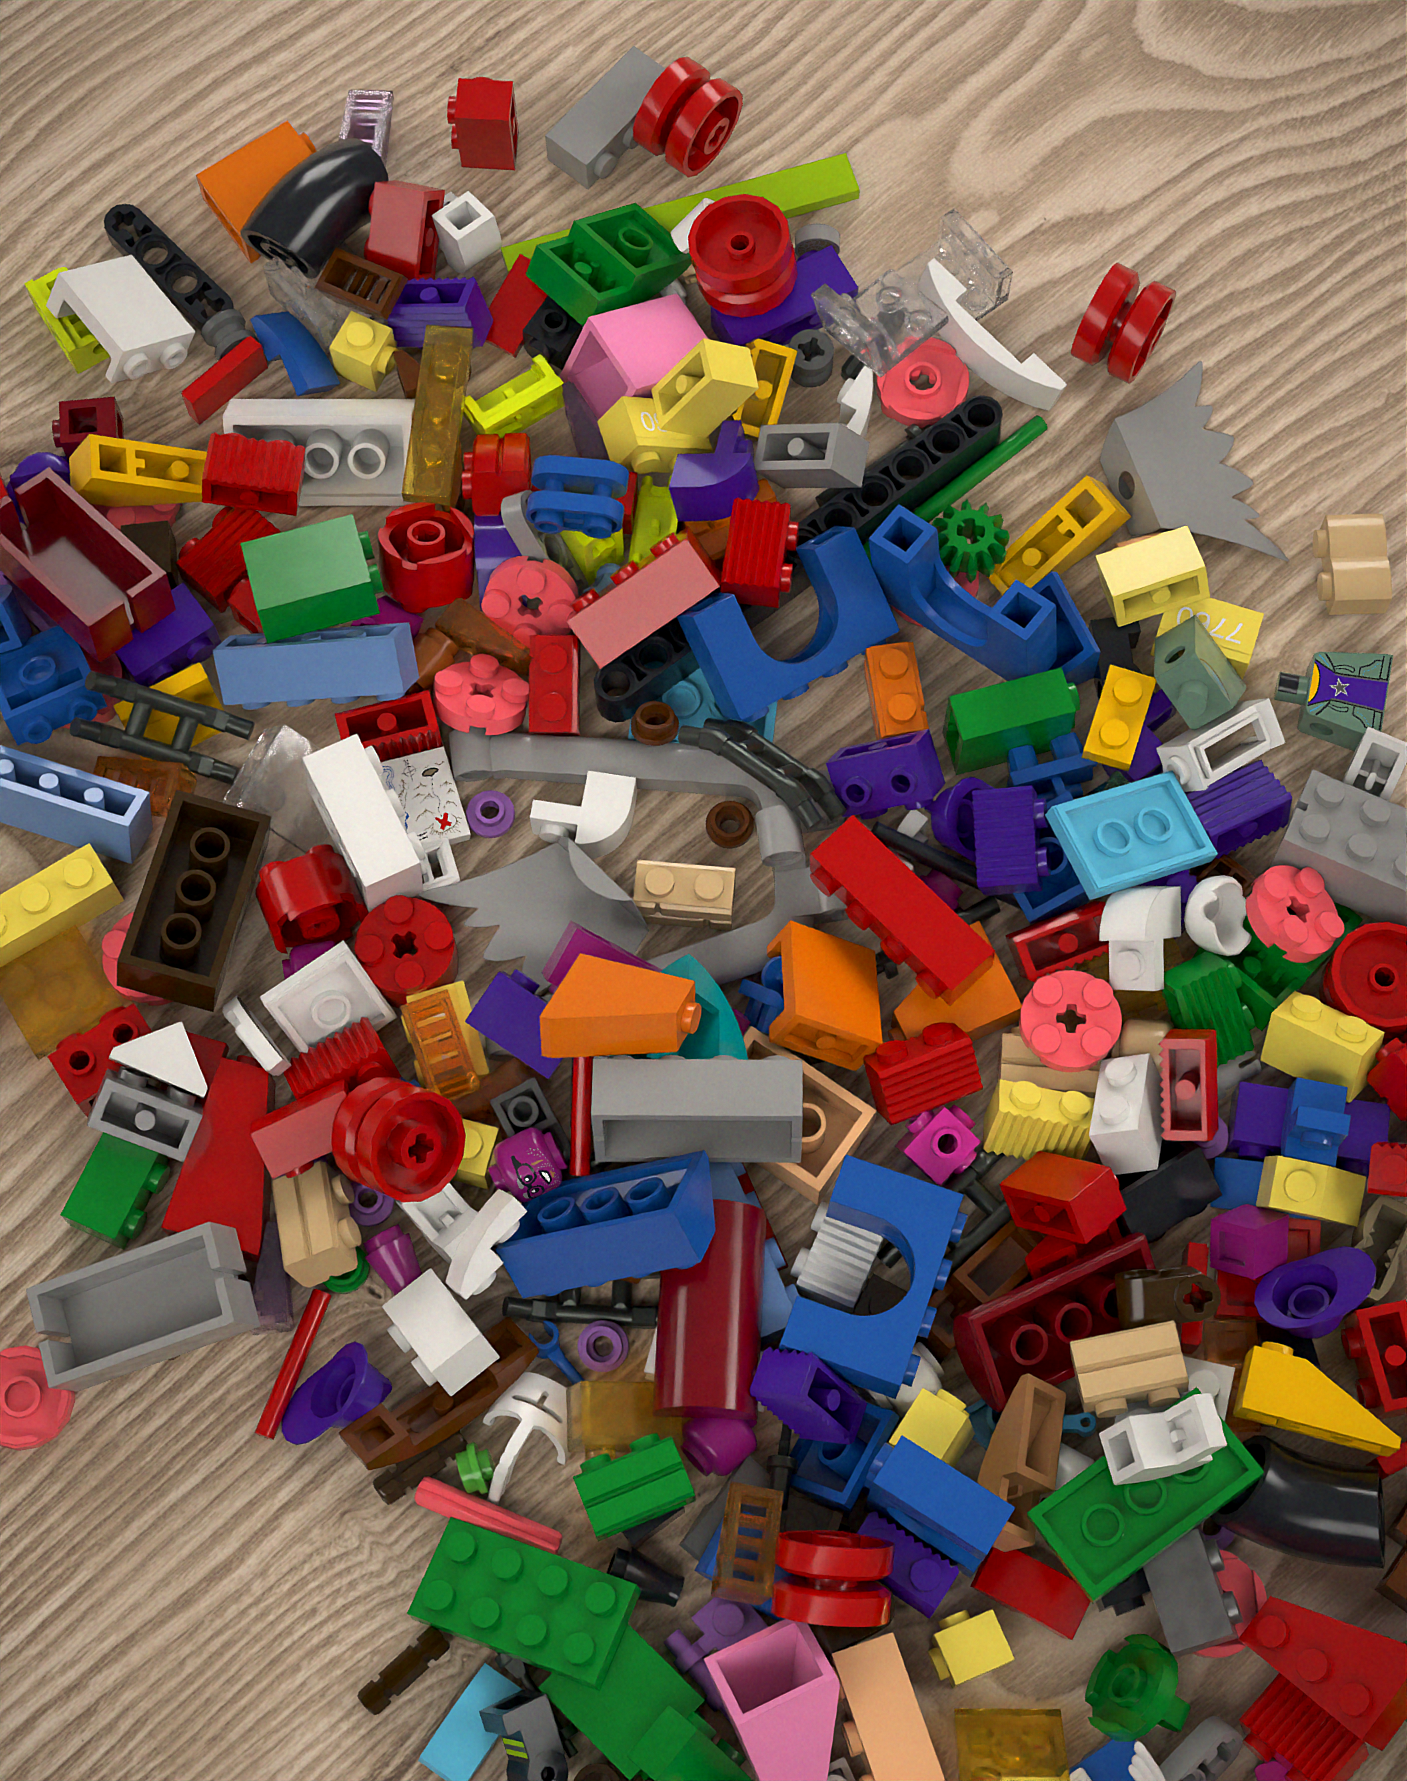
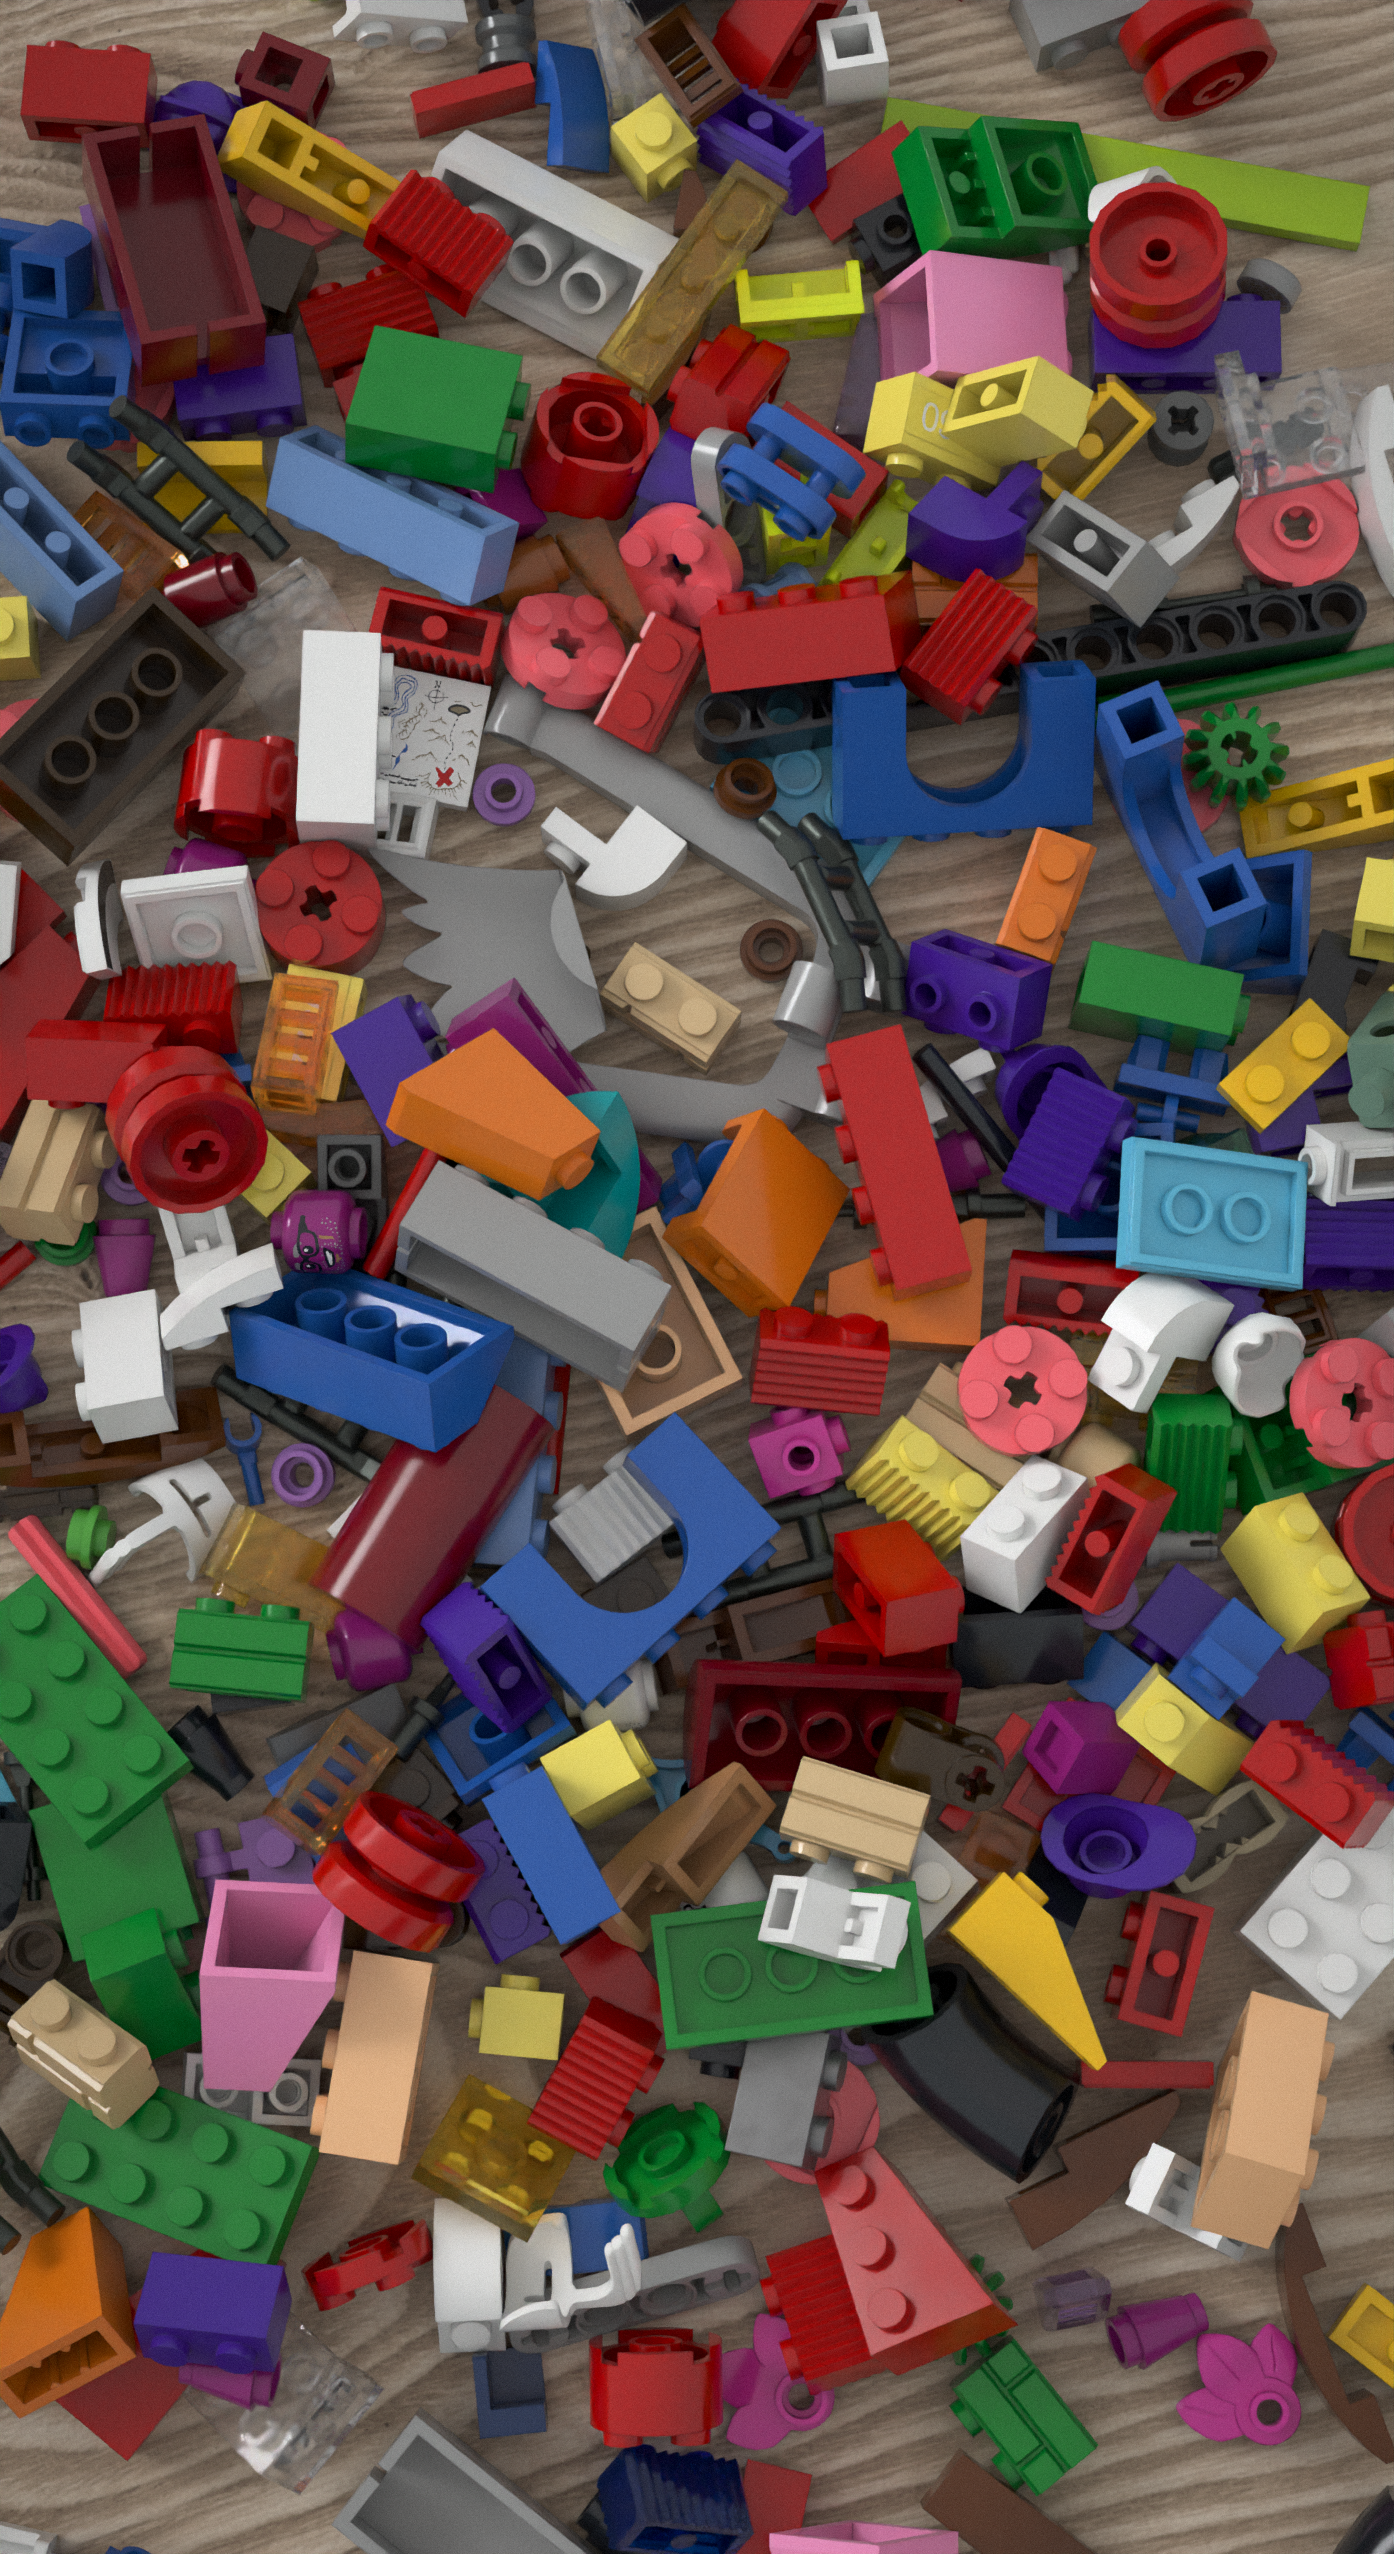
camera: 25 degrees right, 10 degrees up
none -> dark red brick [160,552,258,629]
none -> red brick [526,1996,665,2161]

